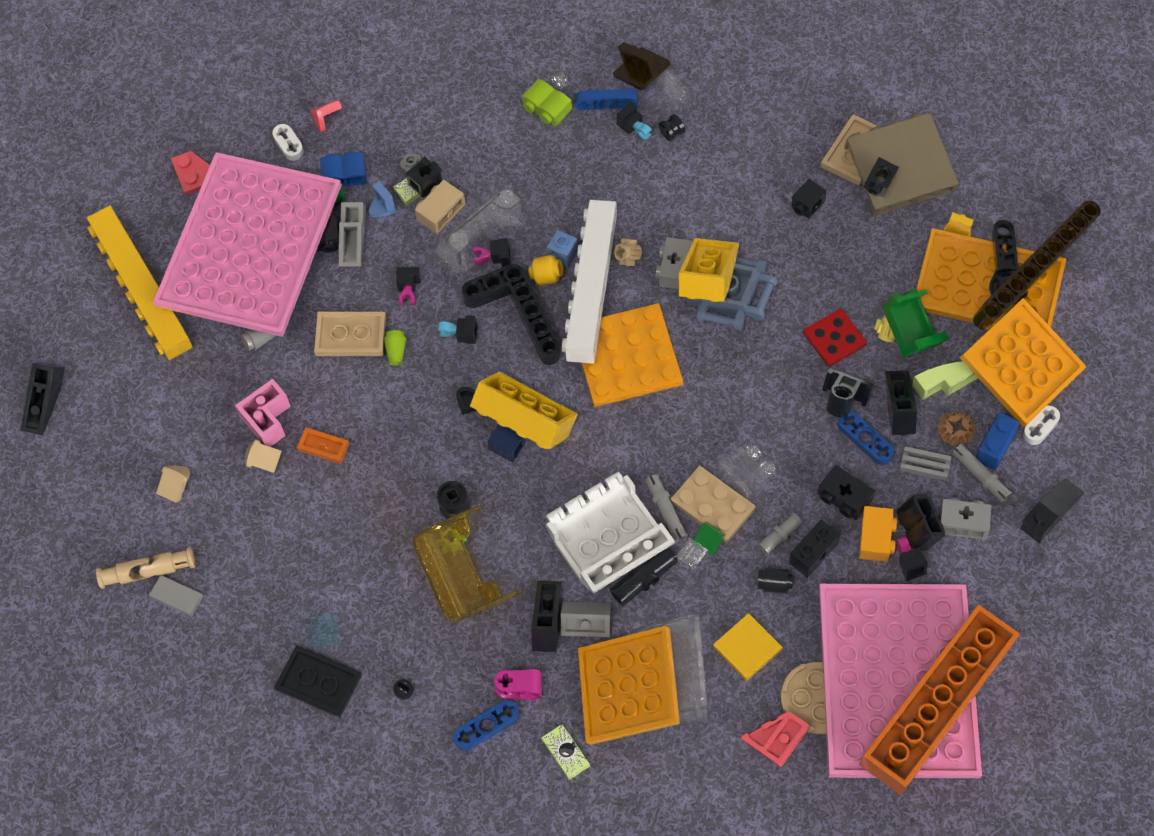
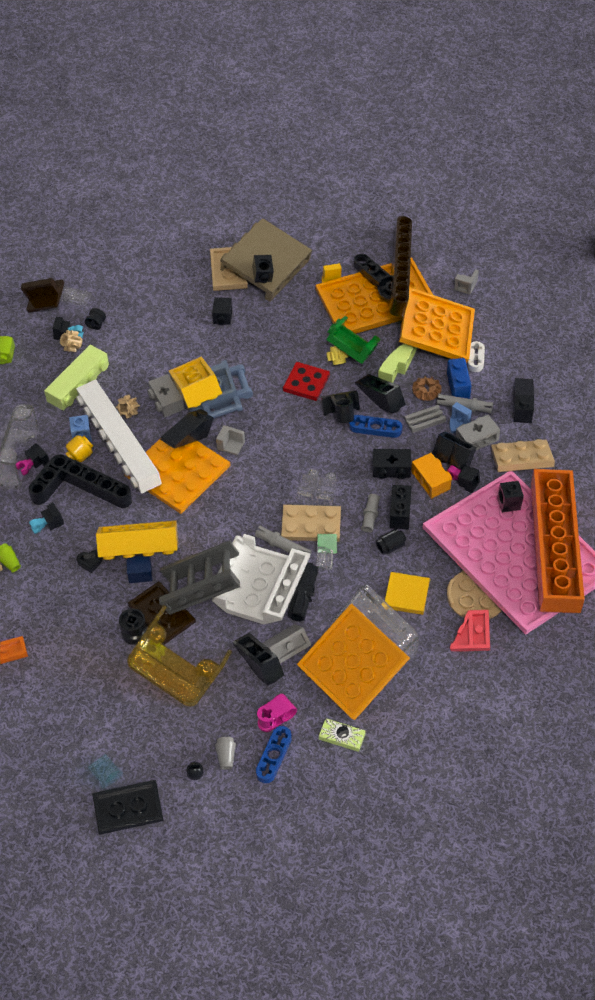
camera: 40 degrees left, 10 degrees down
blue beam [575,89,638,110] -> none
none -> yellowish green brick [44,345,109,411]
none -> tan gear [60,330,82,352]
none -> dark brown tile [127,581,196,645]
none -> dark grey fence [159,540,240,615]
none -> black slope [160,409,214,449]
none -> light grey cone [215,737,236,770]
none -> light grey panel [216,425,245,455]
none -> medium blue tile [450,402,472,433]
none -> light grey panel [454,269,479,295]
none -> tan plate [491,439,555,472]
none -> black brick [497,481,524,512]

